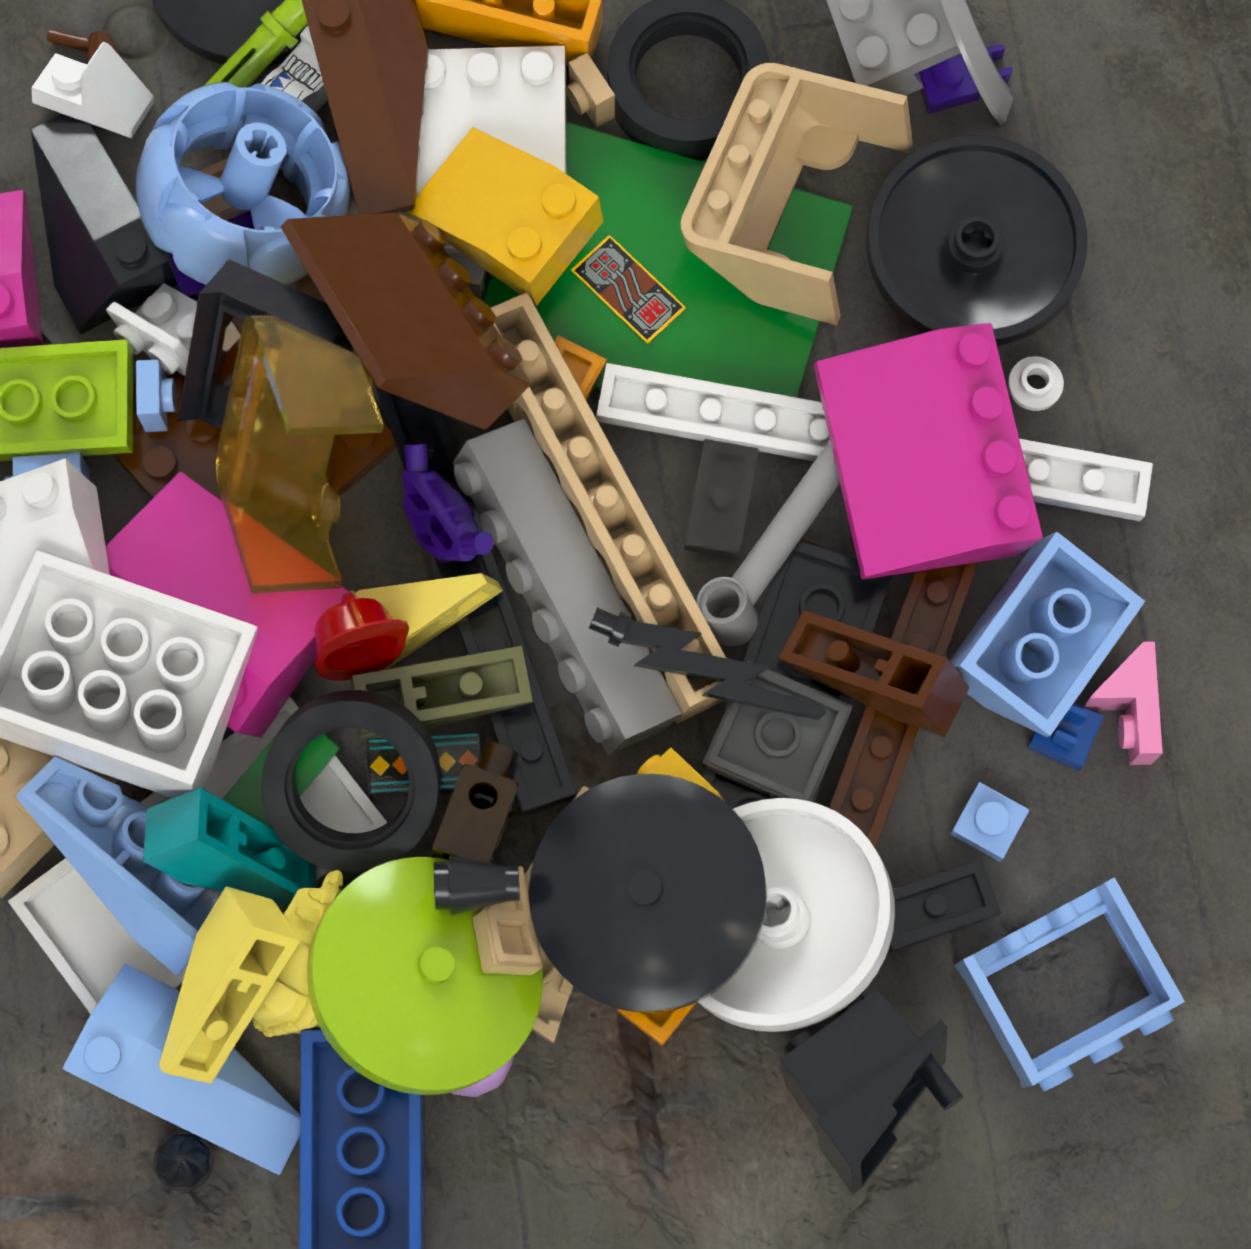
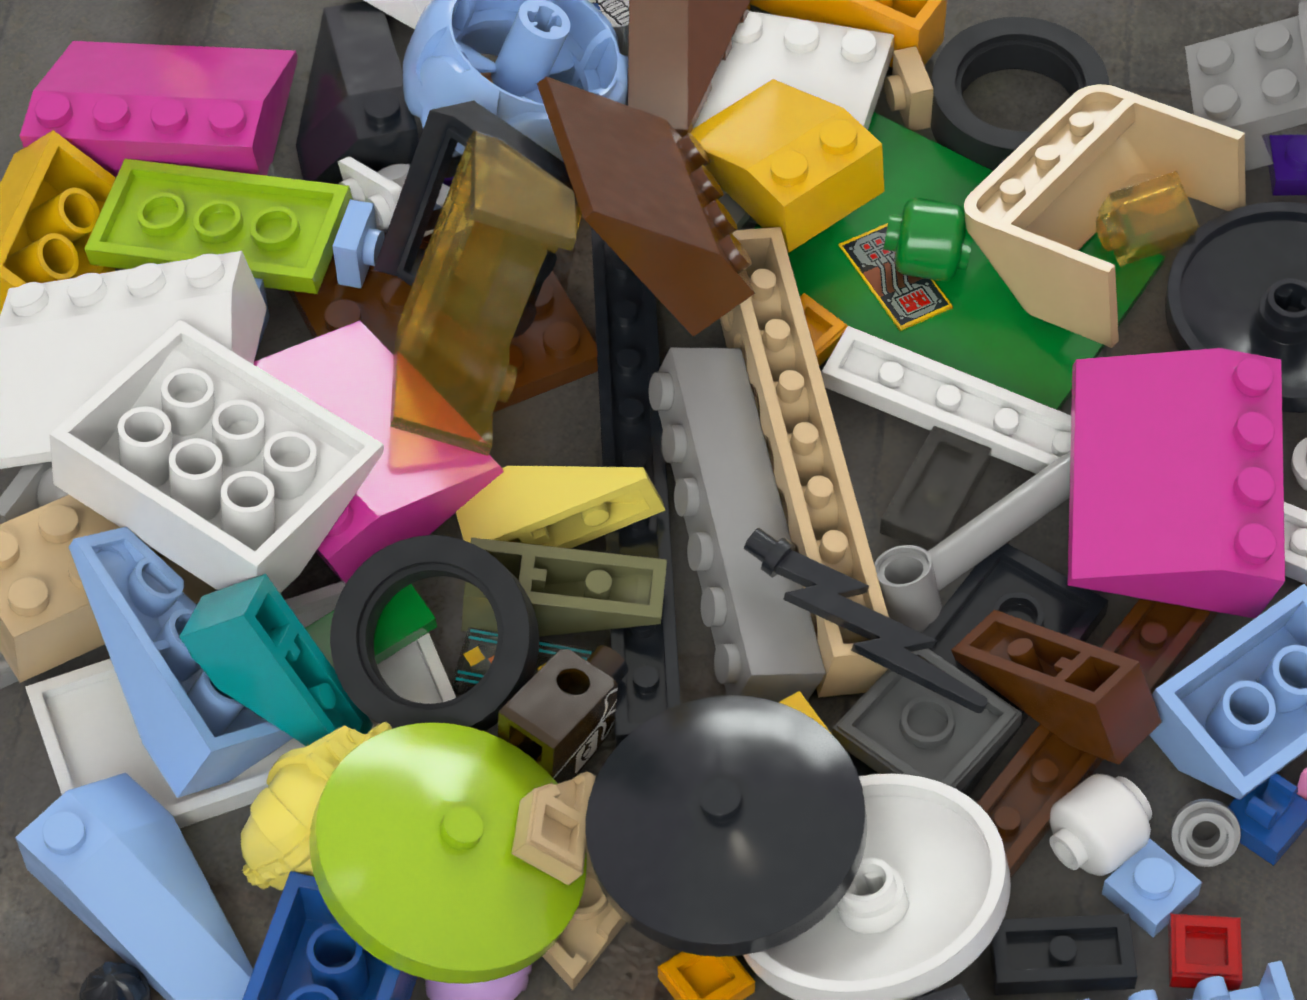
camera: 20 degrees right, 20 degrees down
light yellow slope [159,886,301,1084] -> none
red piece [314,593,409,681] -> none
dark purple piece [402,444,493,563] -> none
black cone [434,856,520,915] -> none
none -> green head [883,197,973,282]
none -> white head [1049,773,1152,876]
none -> clear yellow brick [1096,171,1199,266]
none -> red tile [1168,914,1242,991]
none -> light grey plate [1171,799,1241,867]

